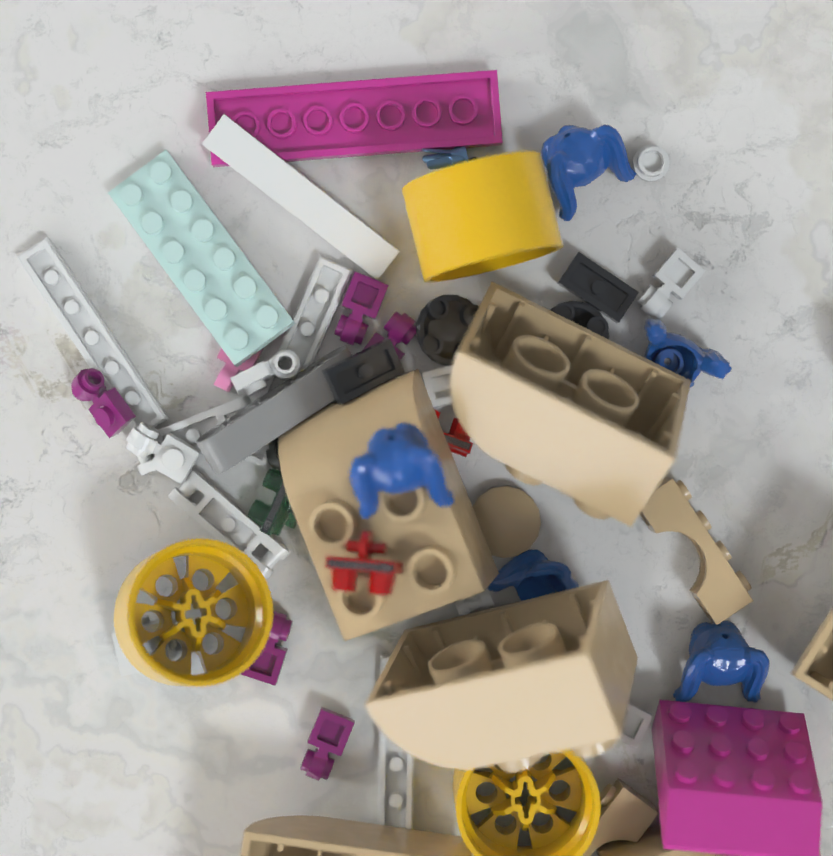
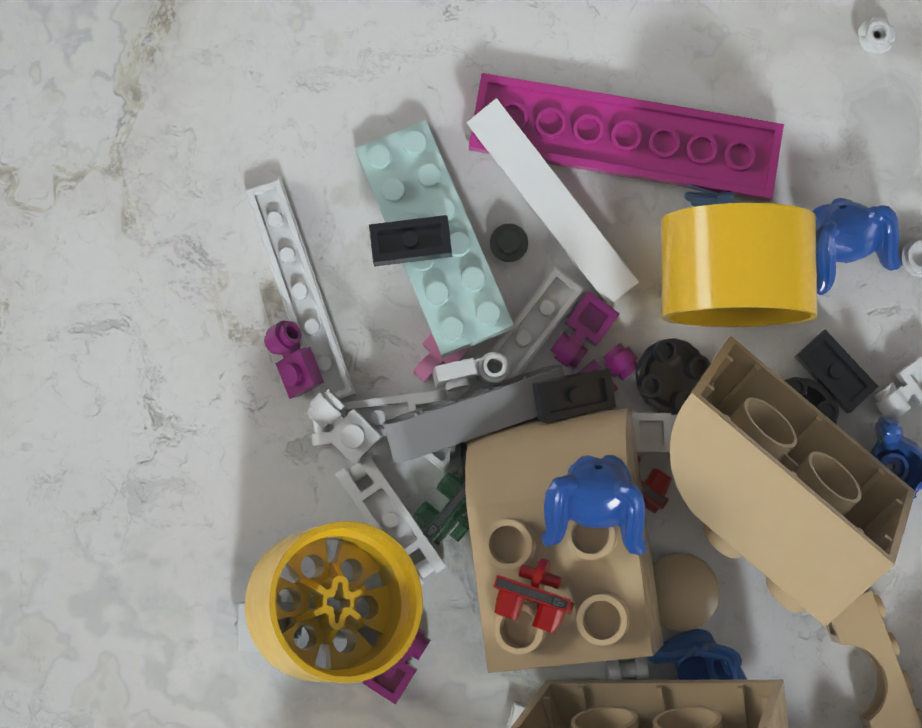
camera: 15 degrees right, 5 degrees down
none -> black plate [369,215,453,267]
none -> pearl dark grey plate [490,224,528,262]

